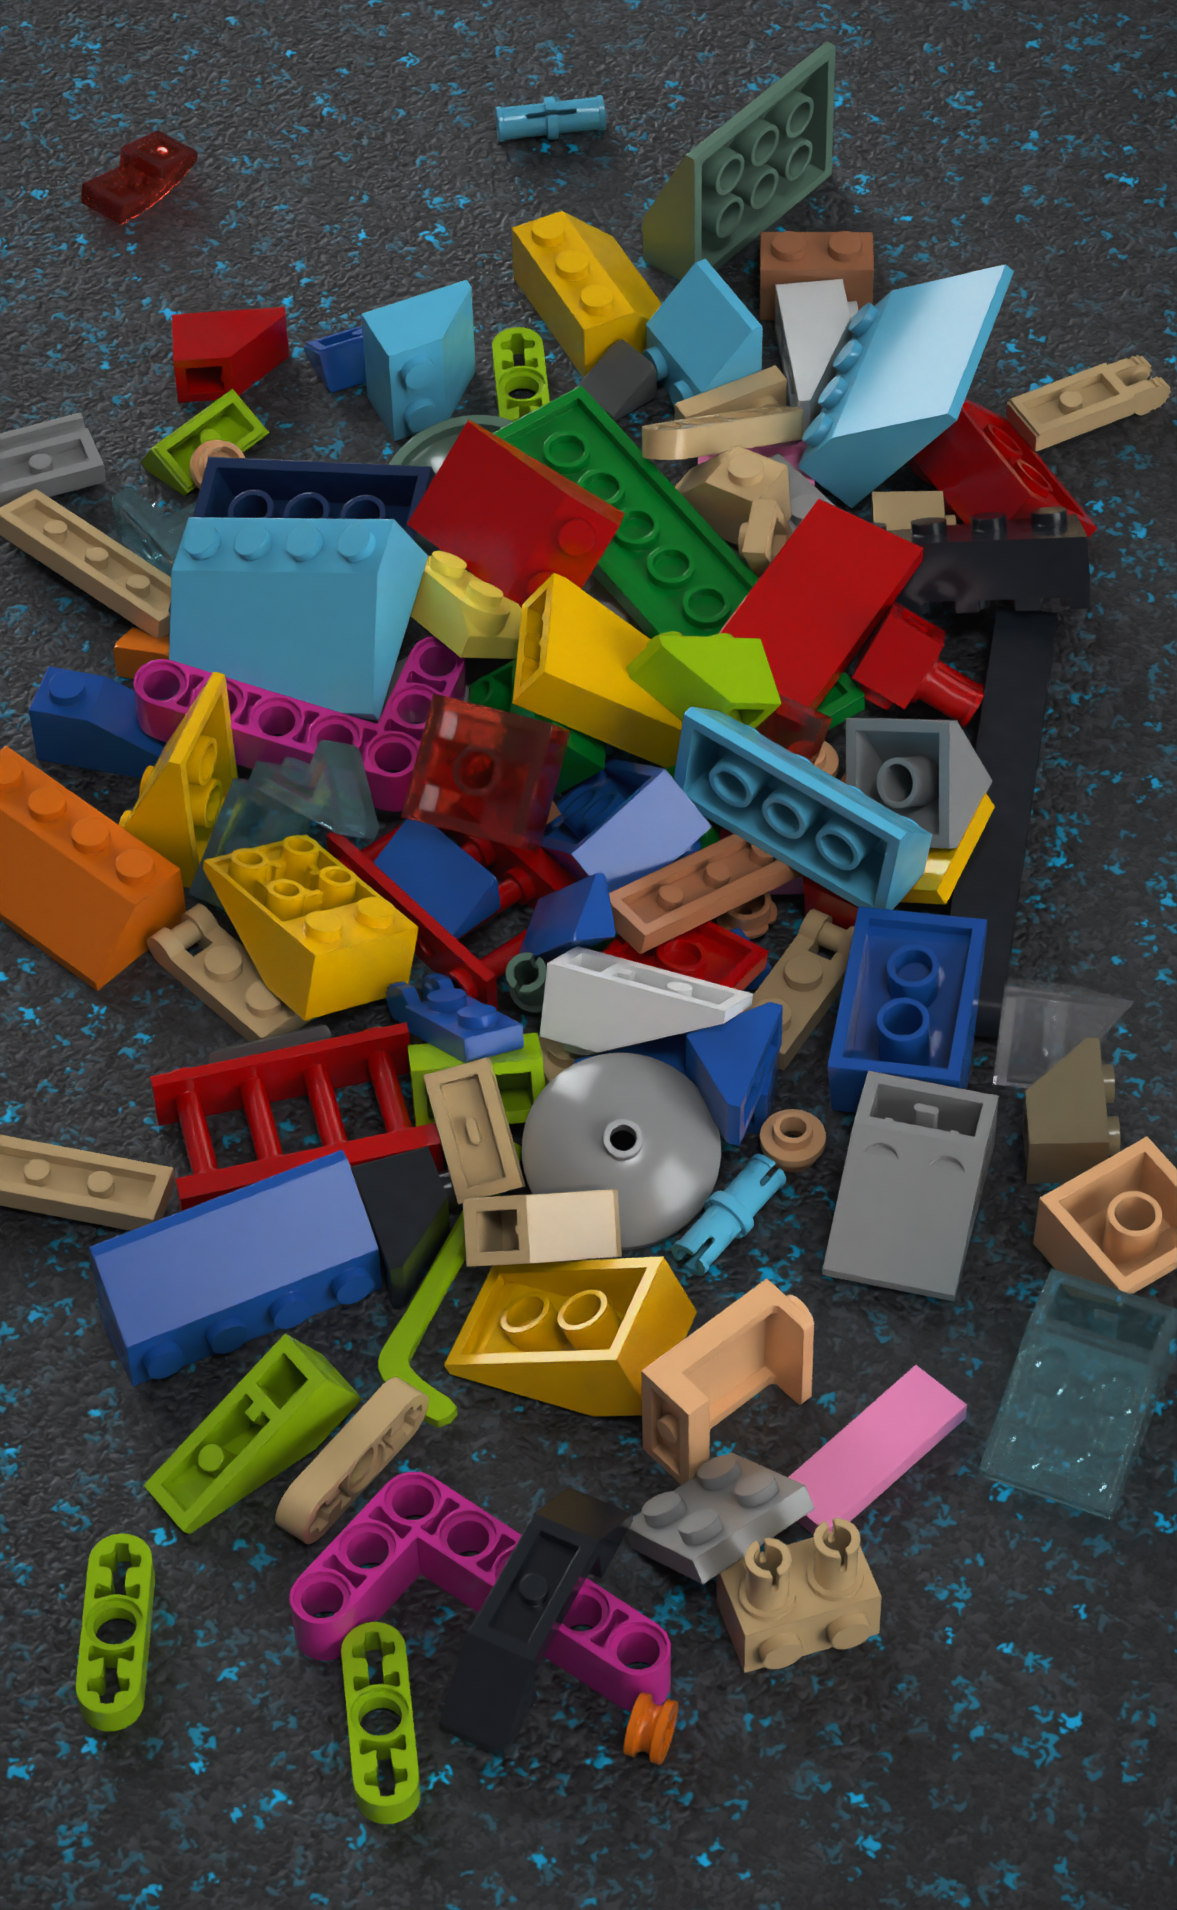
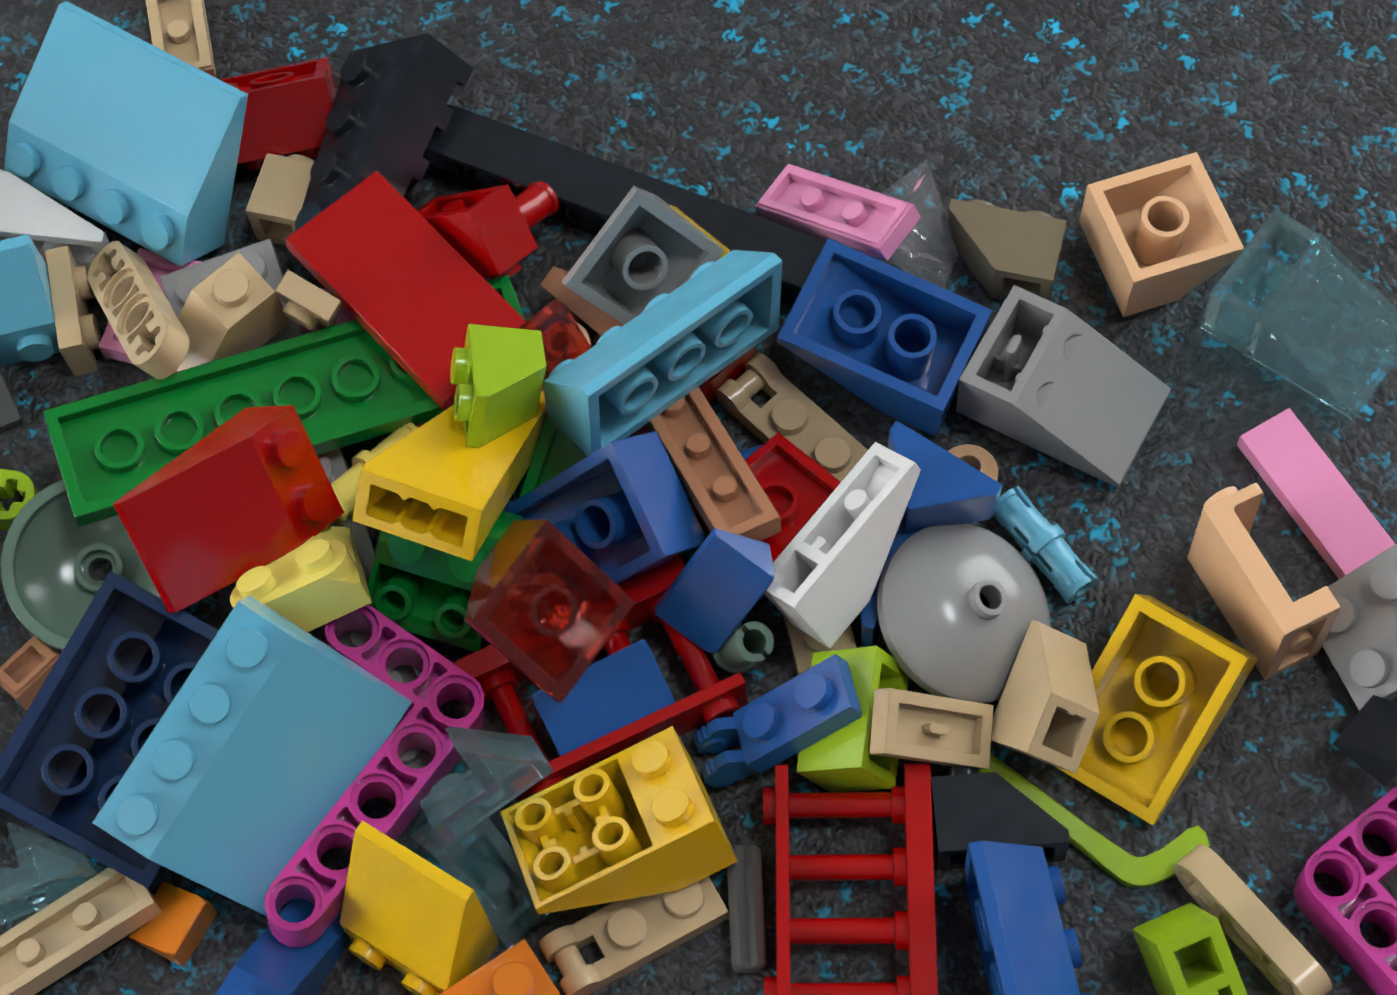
camera: 70 degrees left, 15 degrees up
none -> bright pink tile [755,164,921,261]

